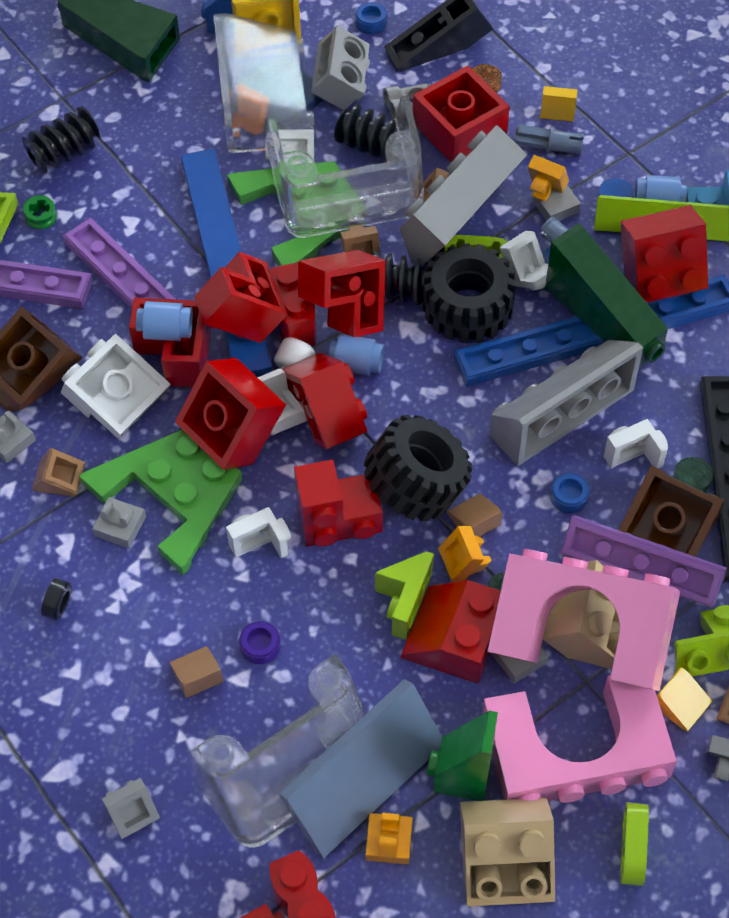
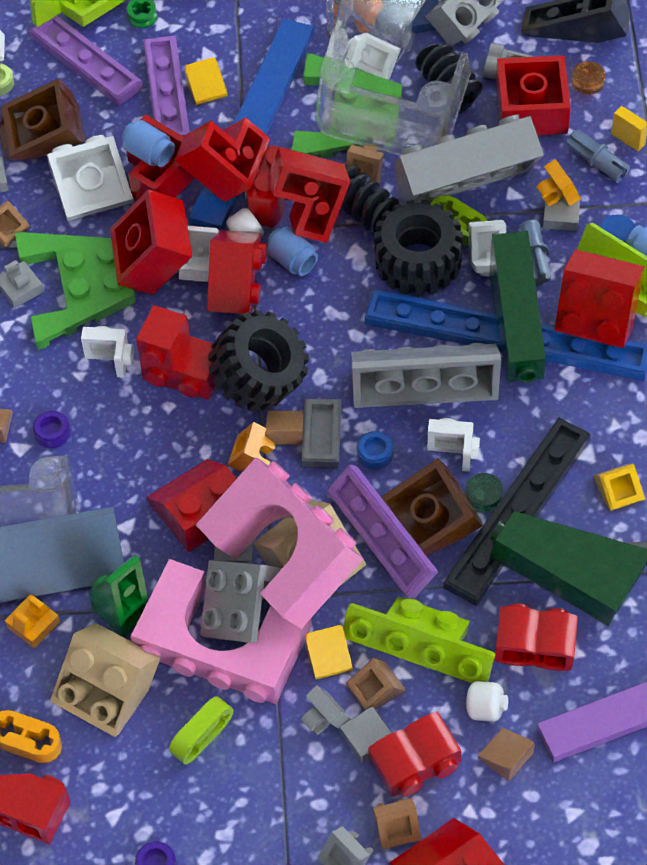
camera: 35 degrees right, 0 degrees up
lime slope [375,551,434,640] -> none
none -> yellow slope [184,57,228,105]
none -> light grey bracket [200,560,282,643]
none -> flat silver tile [302,399,341,468]

